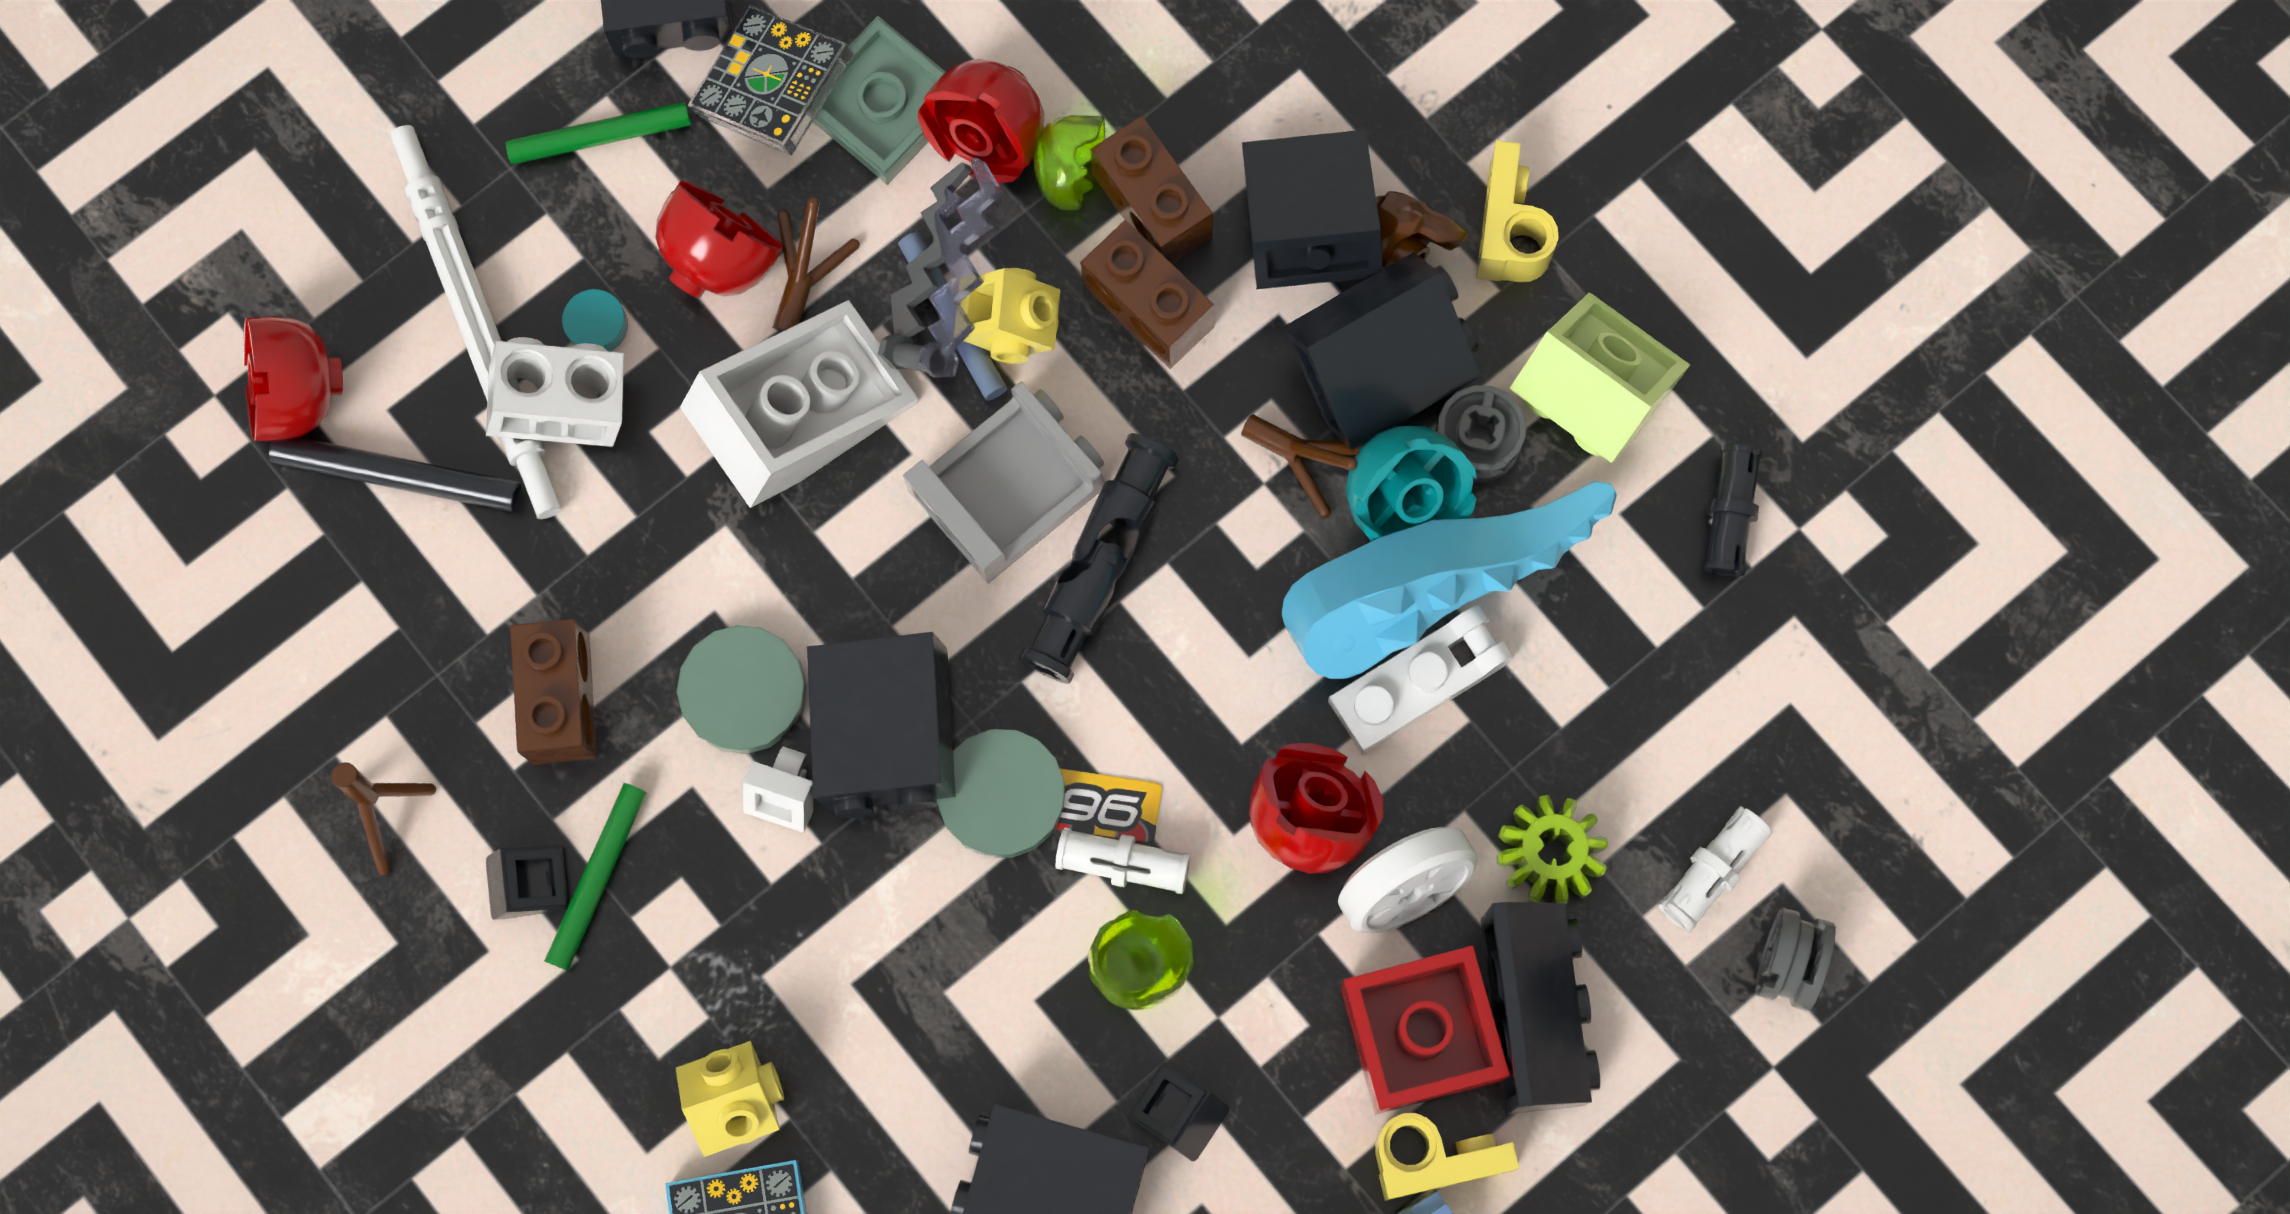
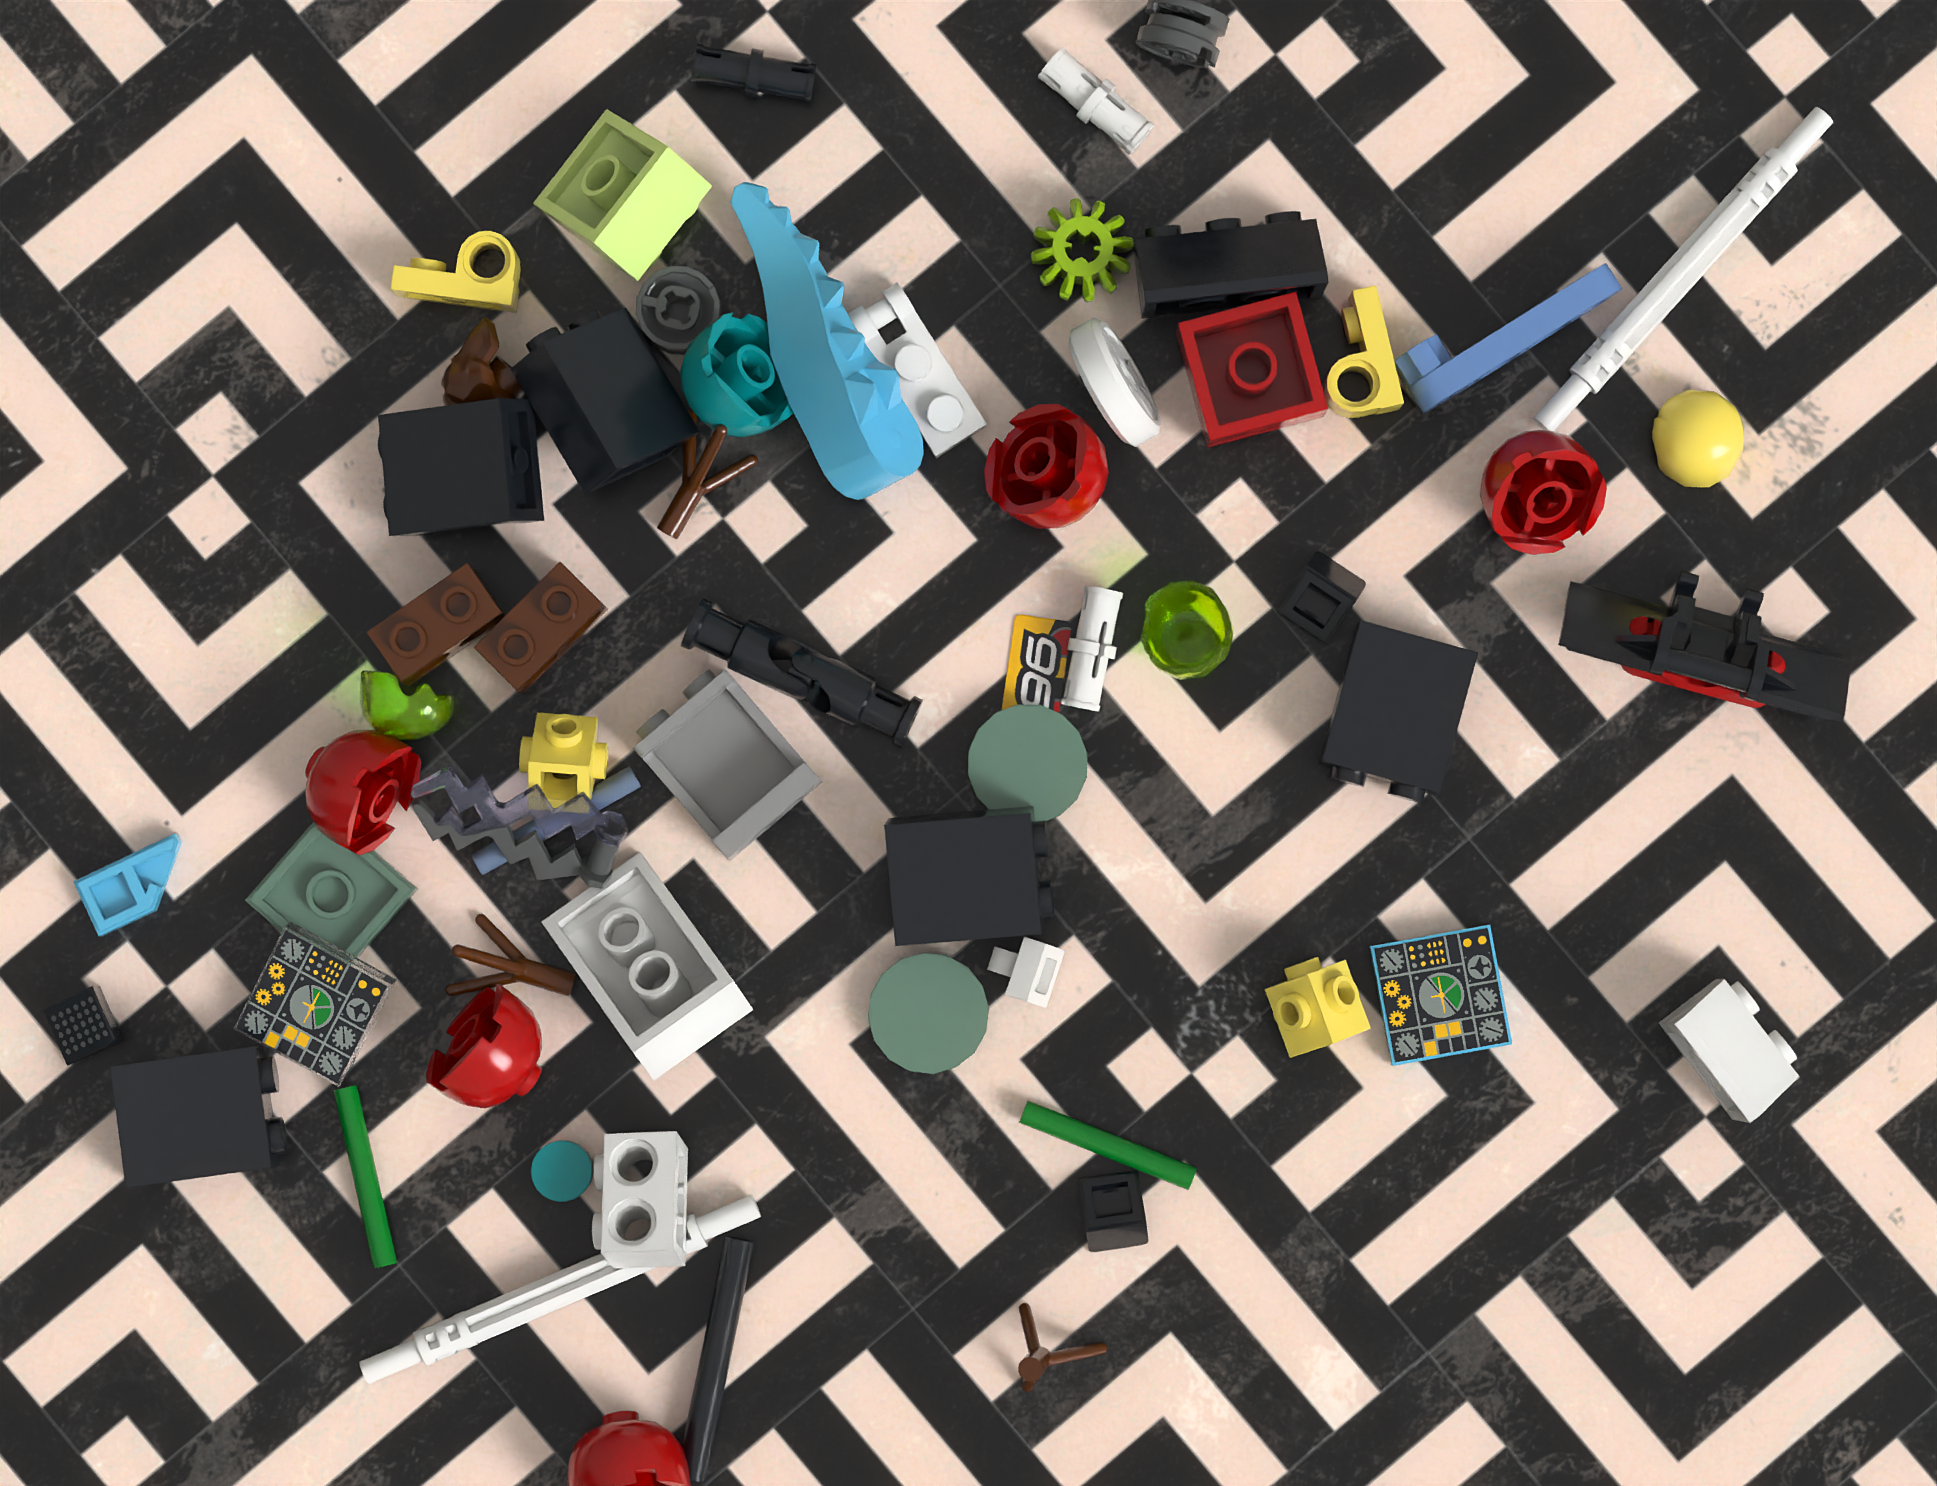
camera: 90 degrees left, 10 degrees up
reddish brown brick [510,619,597,765] -> none

